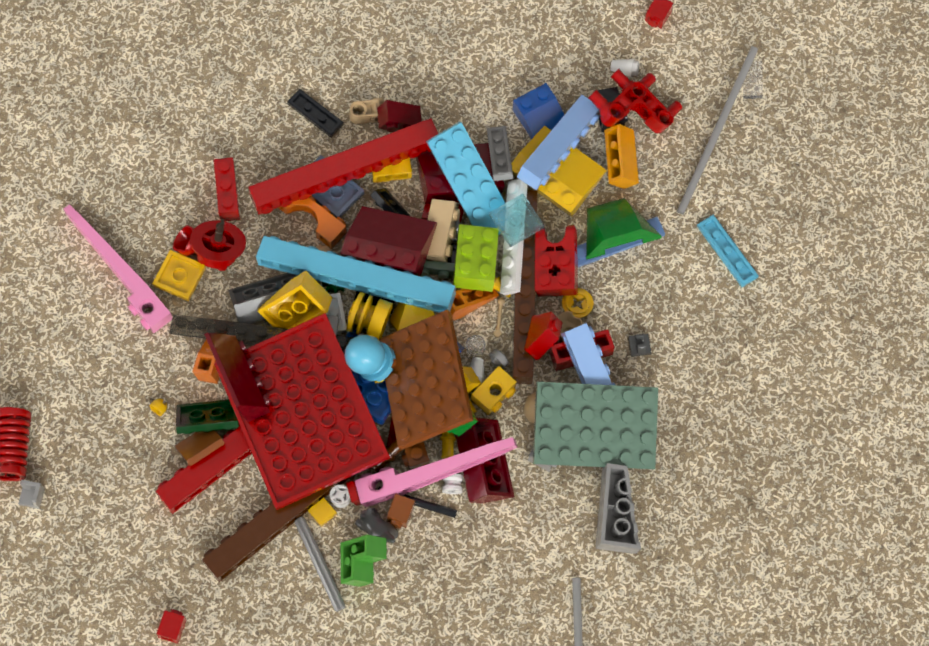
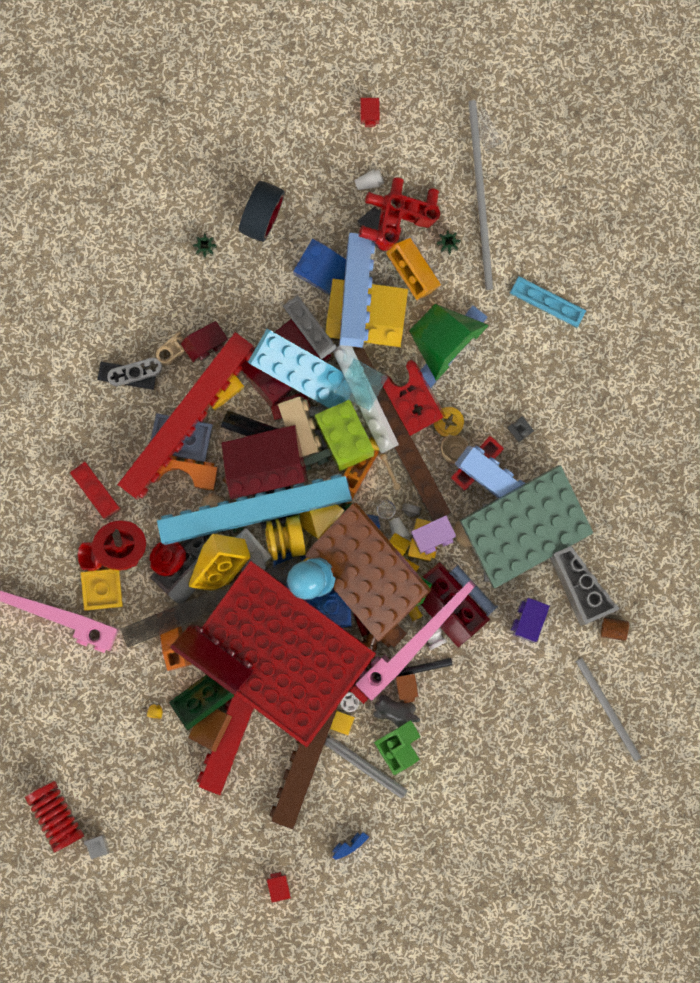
camera: 25 degrees left, 15 degrees up
red slope [524,312,563,360] -> none
none -> light grey beam [107,358,162,387]
none -> red tile [149,542,186,576]
none -> dark green gear [193,233,217,259]
none -> black wheel [238,181,285,242]
none -> blue slope [332,831,369,860]
none -> lavender brick [411,516,456,555]
none -> dark green gear [437,230,461,255]
none -> sand blue pin [449,565,498,616]
none -> dark purple brick [511,598,550,643]
none -> dark orange piece [601,617,629,642]

